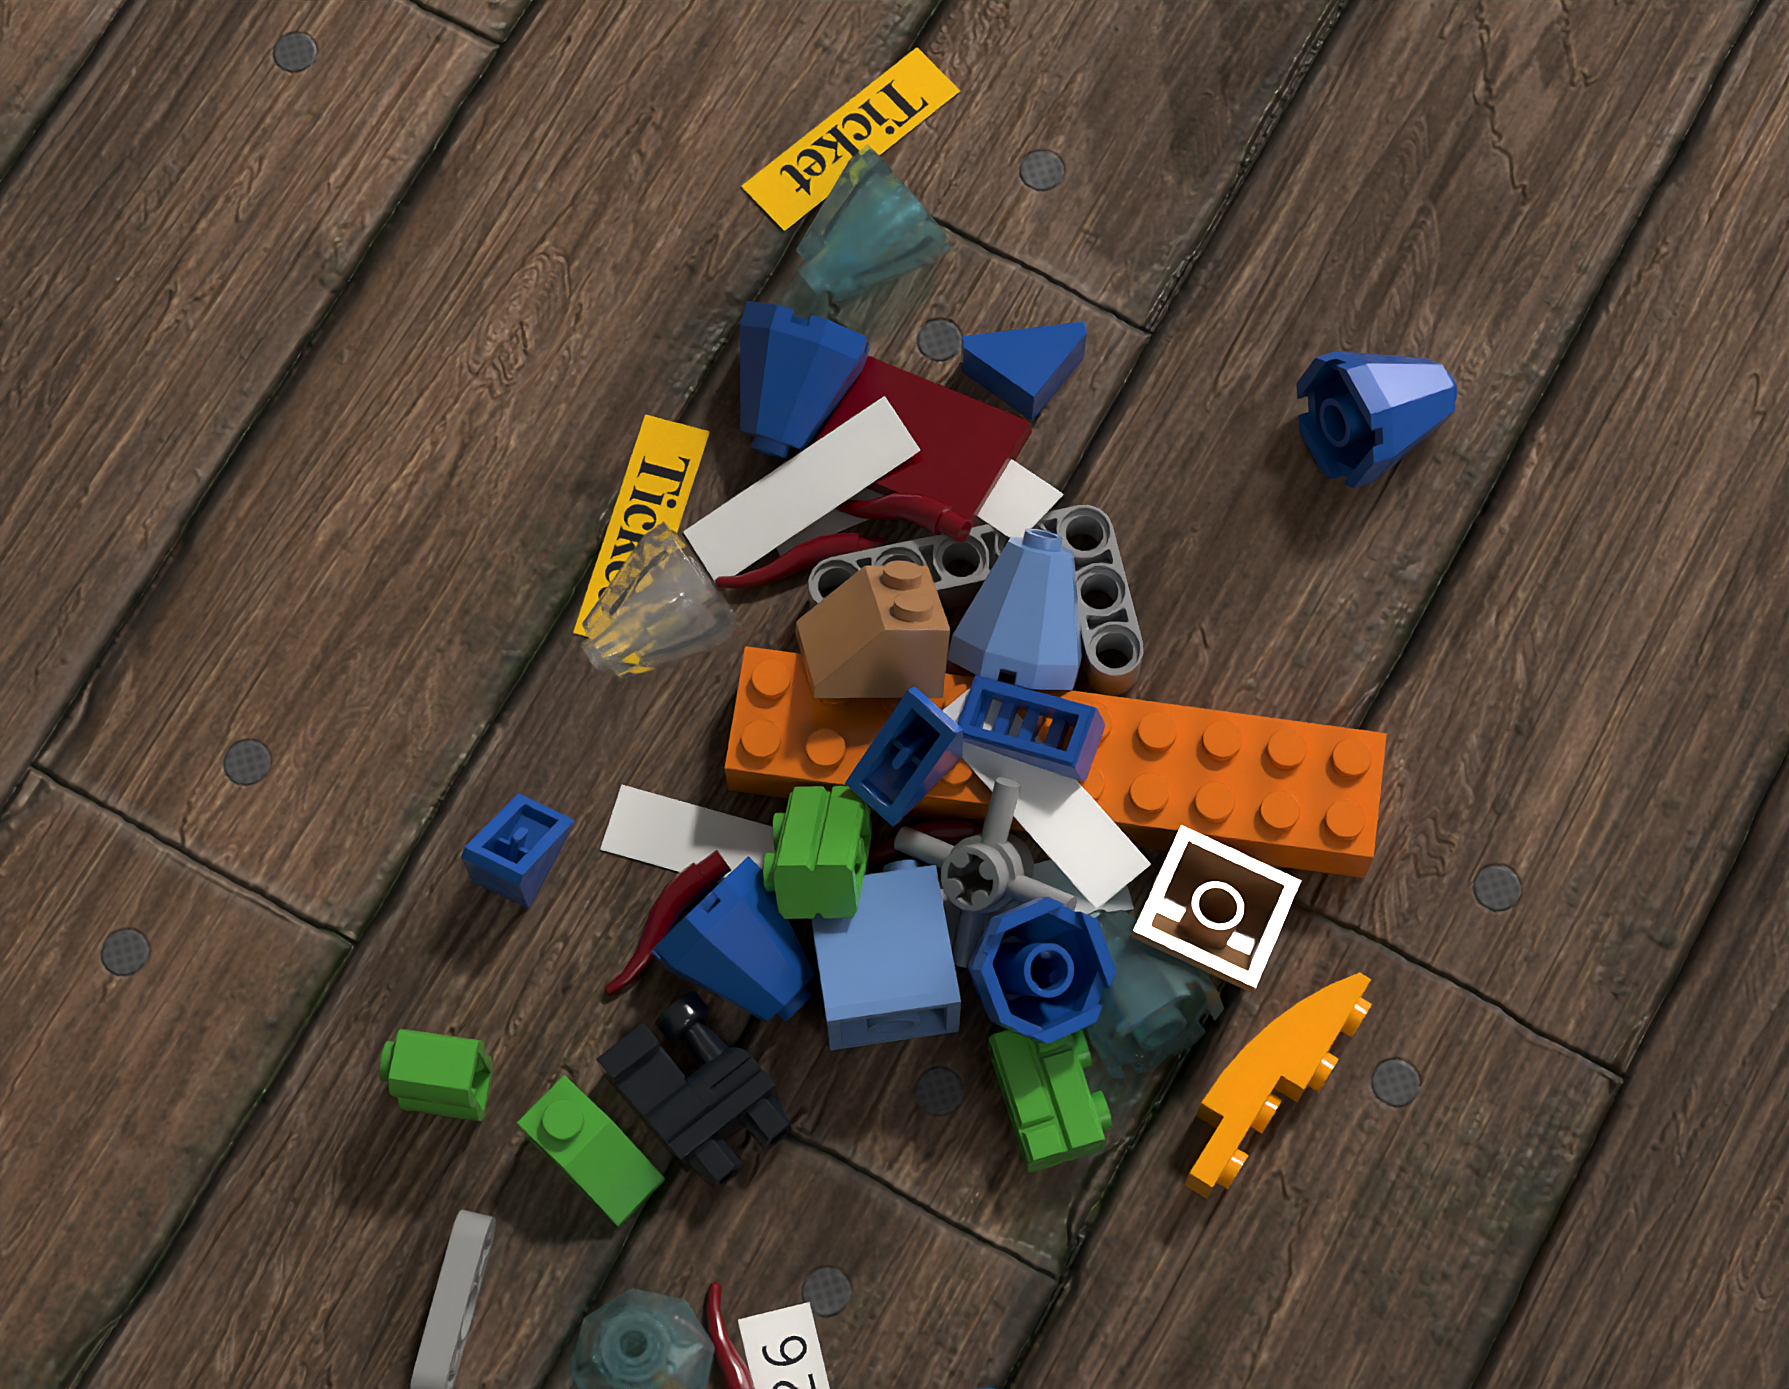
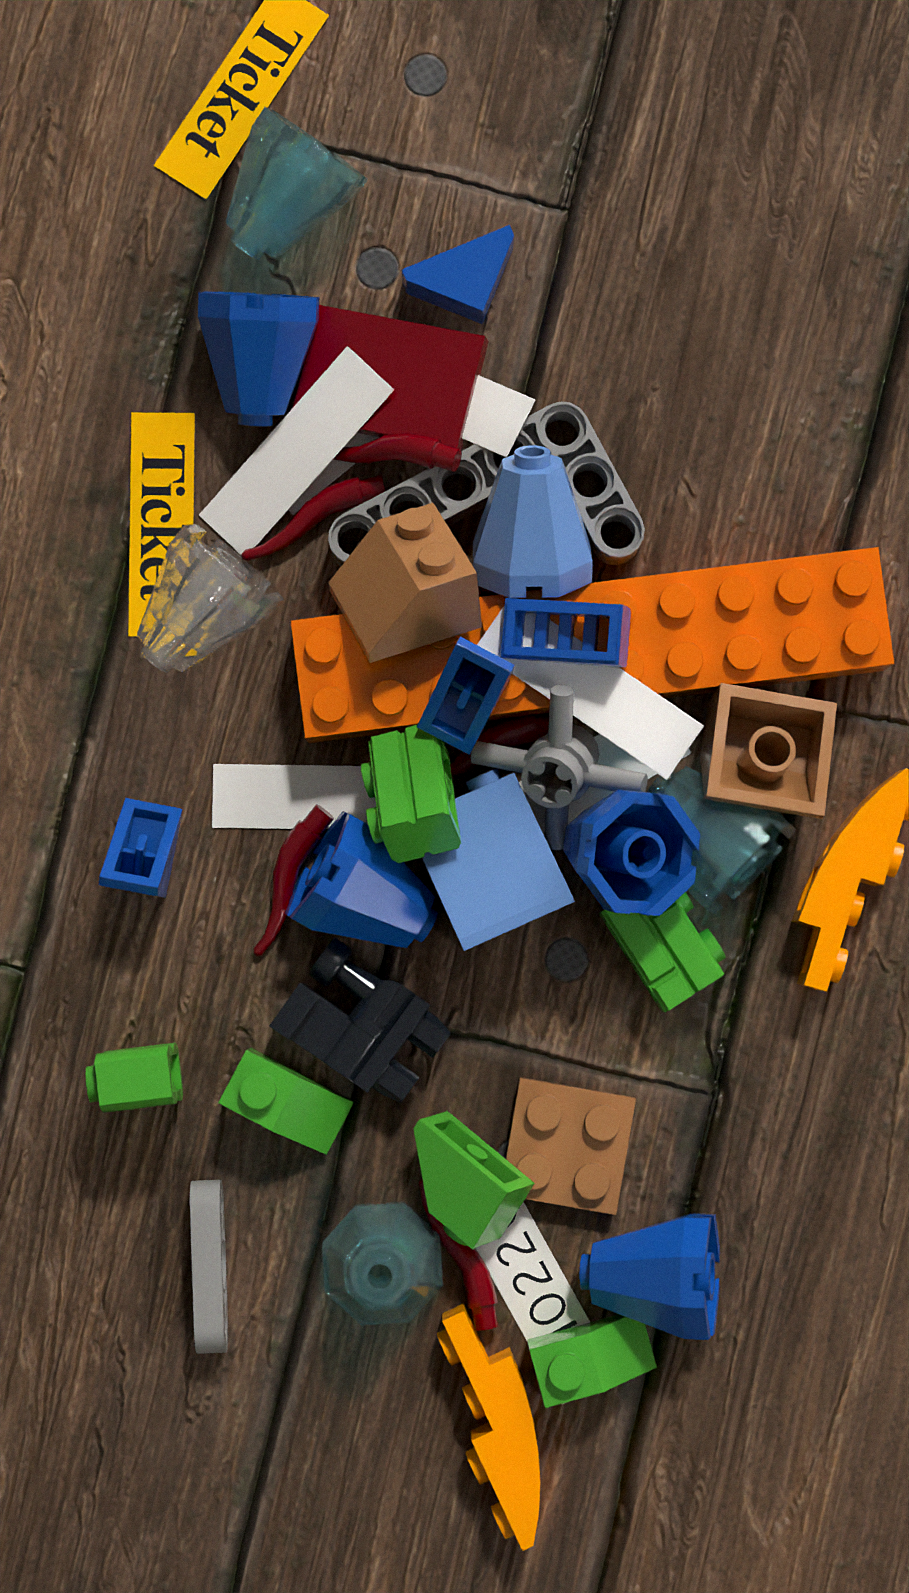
camera: 20 degrees left, 15 degrees up
blue cone [1296,351,1457,488] -> none
none -> bright green slope [413,1111,535,1249]
none -> medium nougat plate [505,1077,636,1215]

